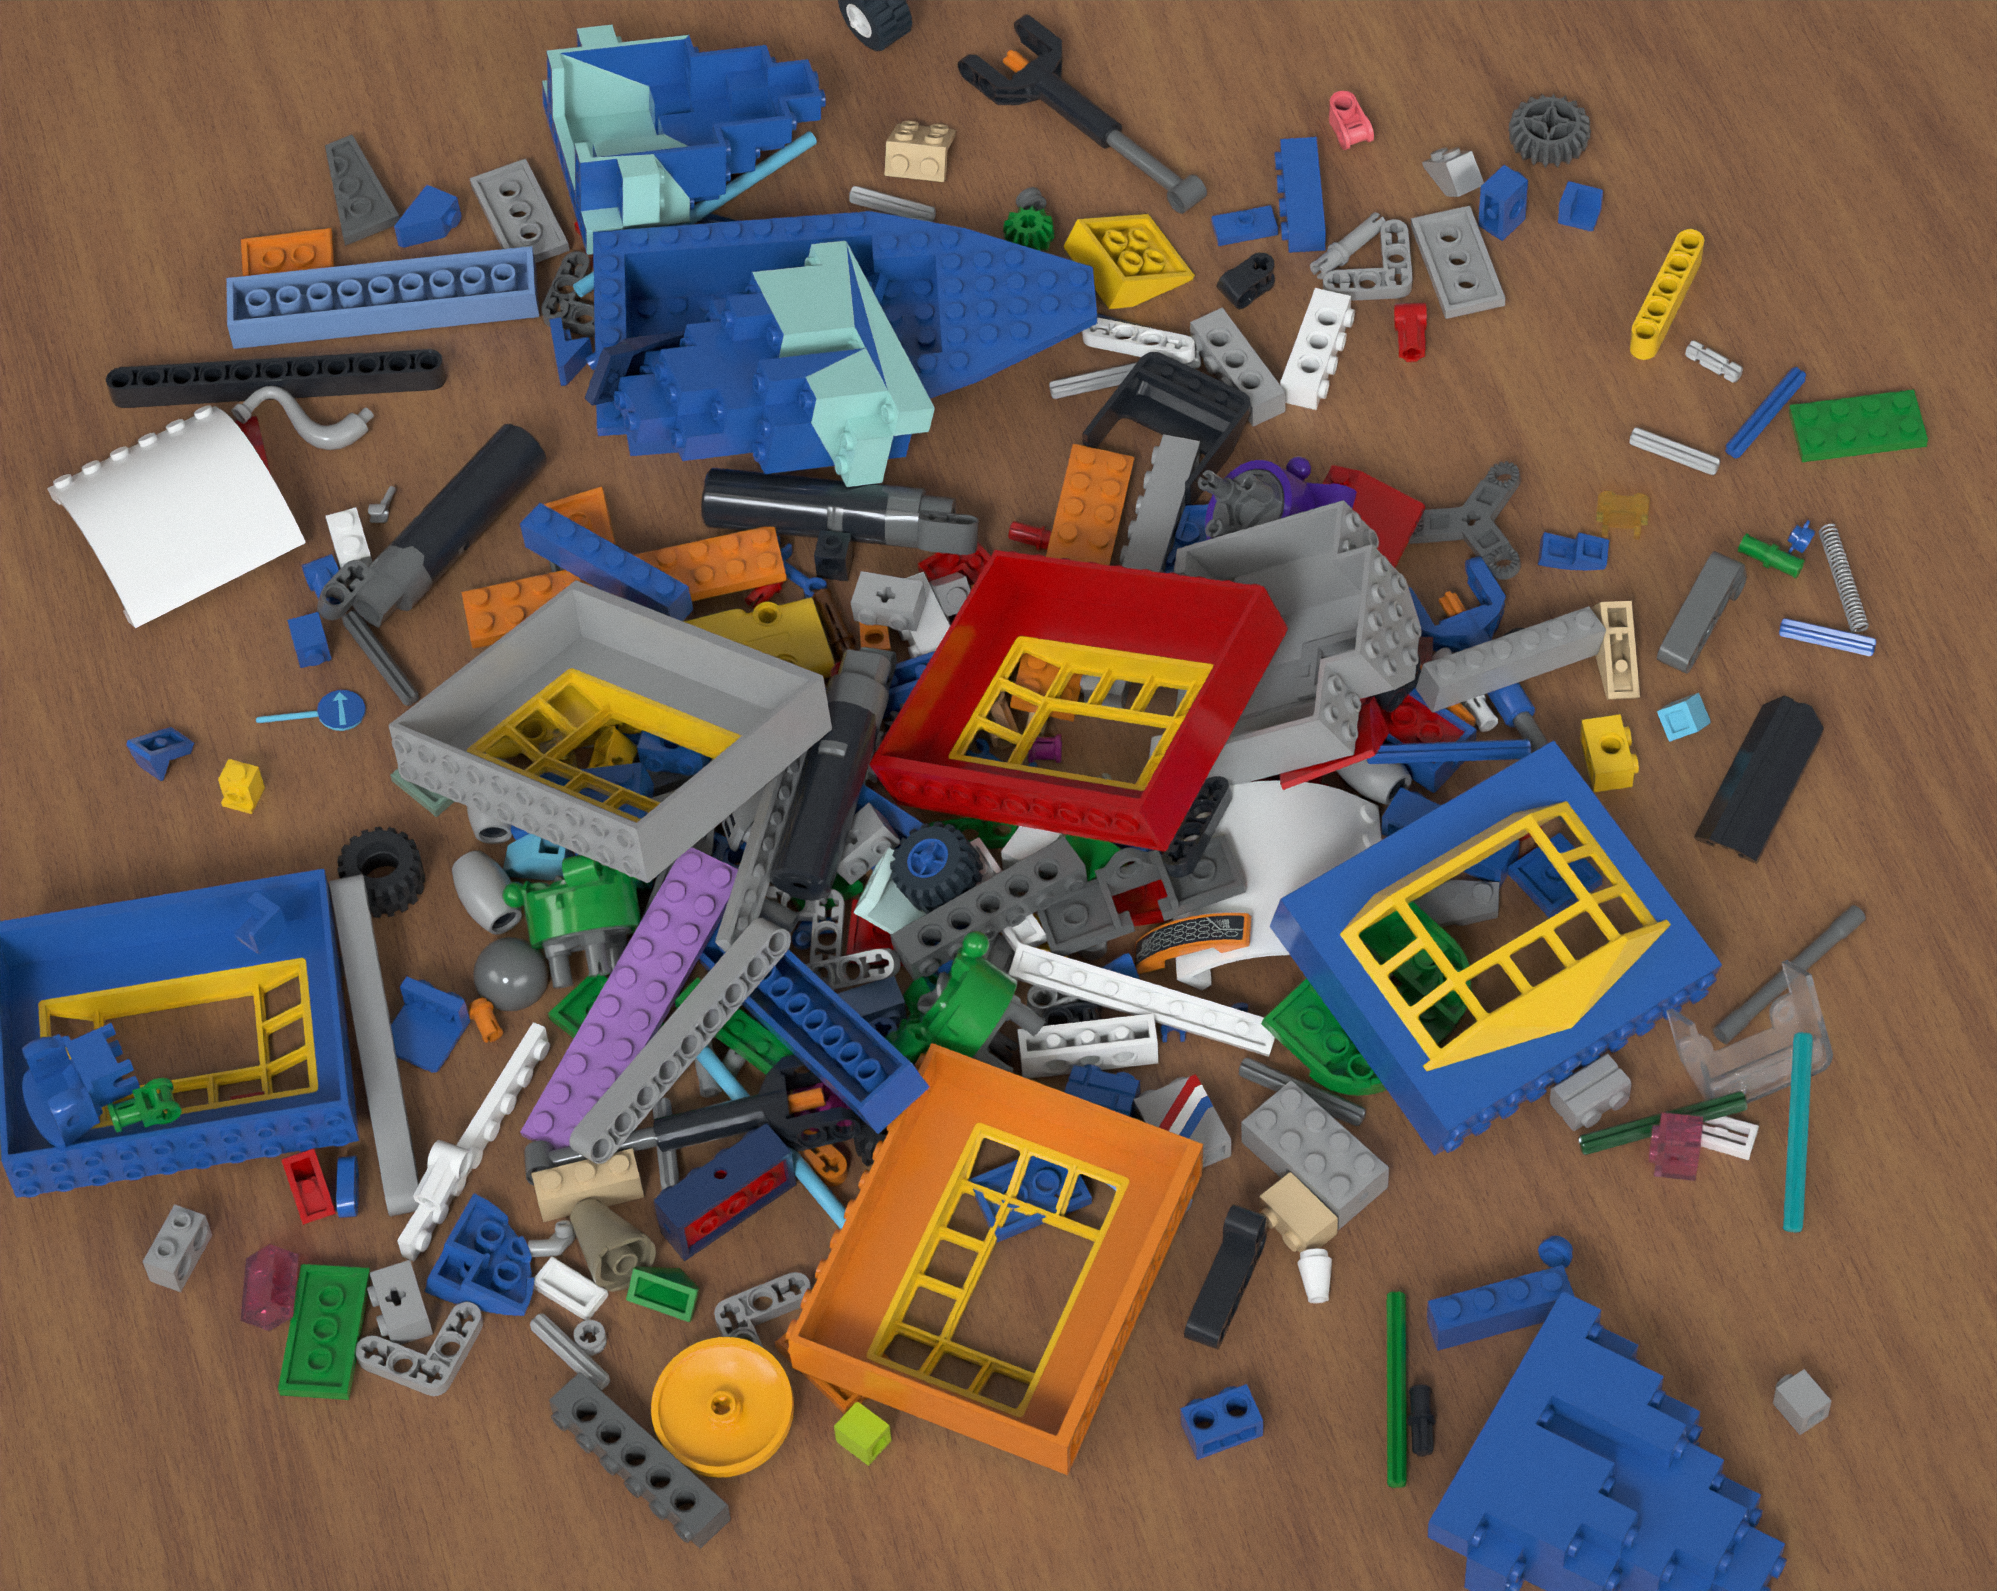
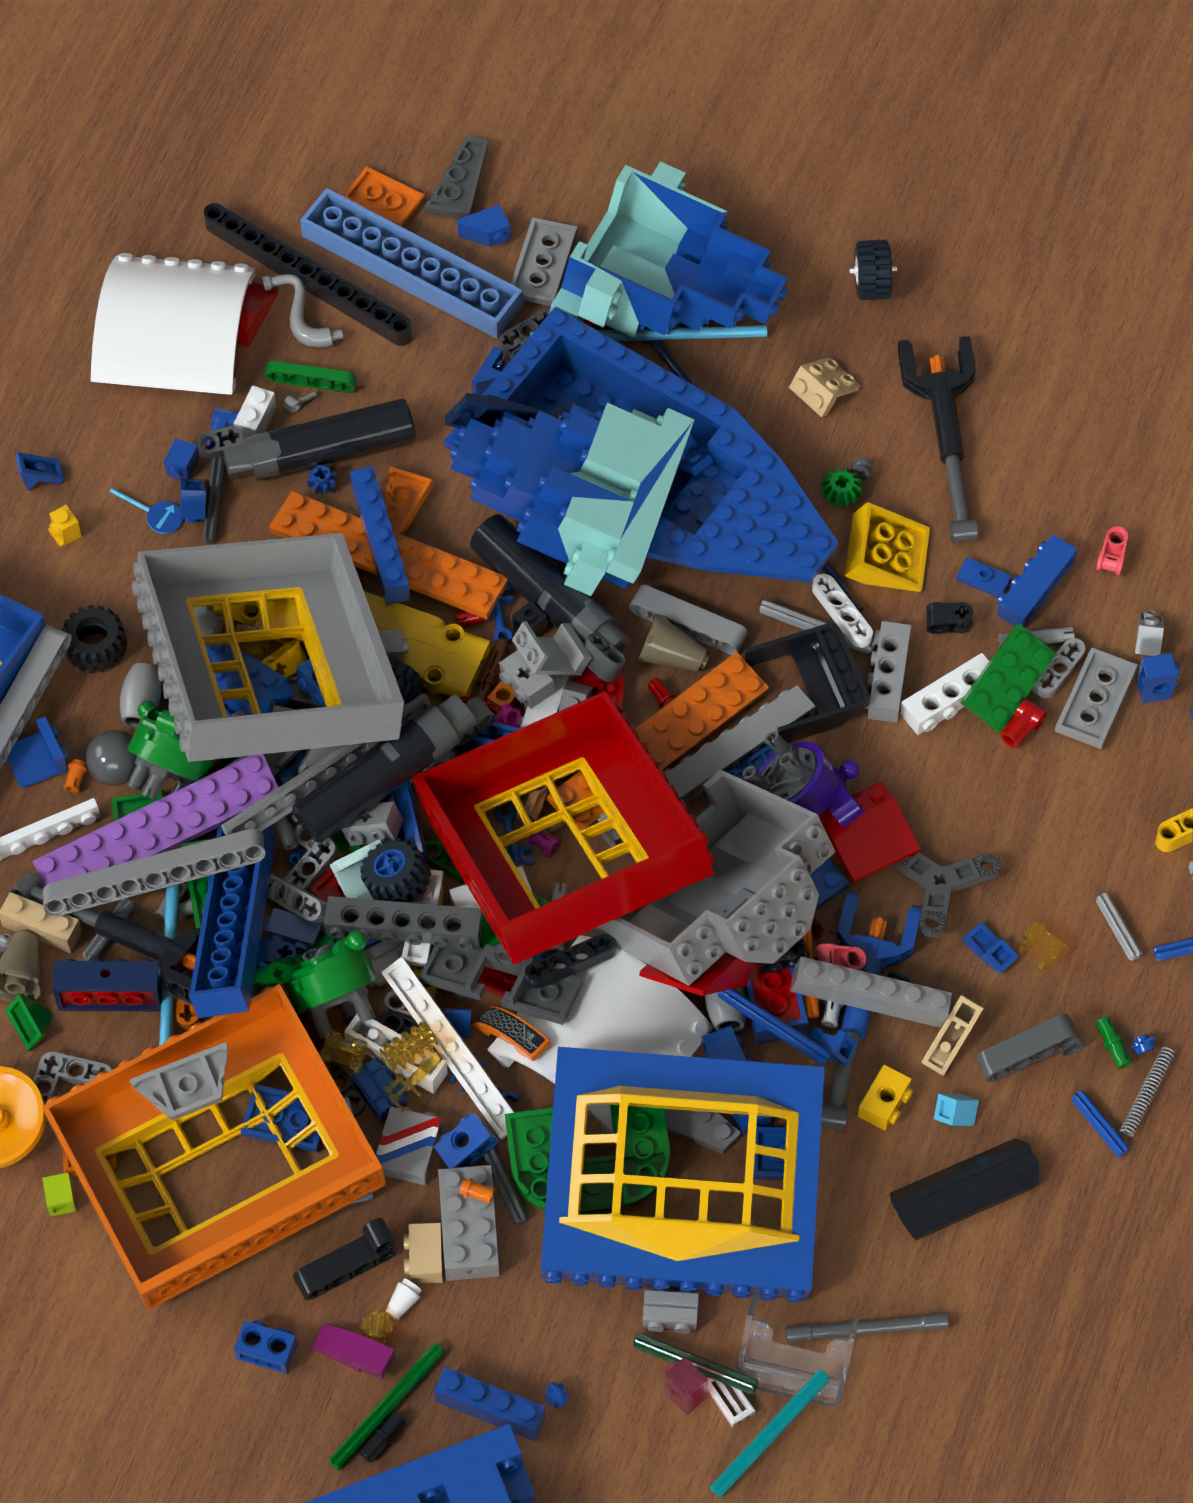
camera: 35 degrees right, 5 degrees up
light grey axle [849,186,936,222] -> none
none -> light grey wing [129,1042,228,1120]
none -> blue slope [180,479,206,523]
none -> green beam [264,361,357,393]
none -> blue gear [307,464,337,495]
none -> magenta slope [312,1324,395,1380]
none -> clear yellow piece [319,1030,368,1074]
none -> clear yellow gear [361,1310,394,1343]
none -> clear yellow piece [379,1021,439,1075]
none -> clear yellow piece [383,1052,443,1113]
none -> blue brick [433,1112,500,1168]
none -> orange pin [459,1178,495,1204]
none -> dark pink plate [495,703,521,727]
none -> light grey panel [512,622,592,676]
none -> light grey beam [629,585,748,655]
none -> dark tan cone [638,615,709,672]
none -> blue leg [805,1028,858,1066]
none -> coral piece [815,944,866,970]
none -> green plate [960,624,1056,733]

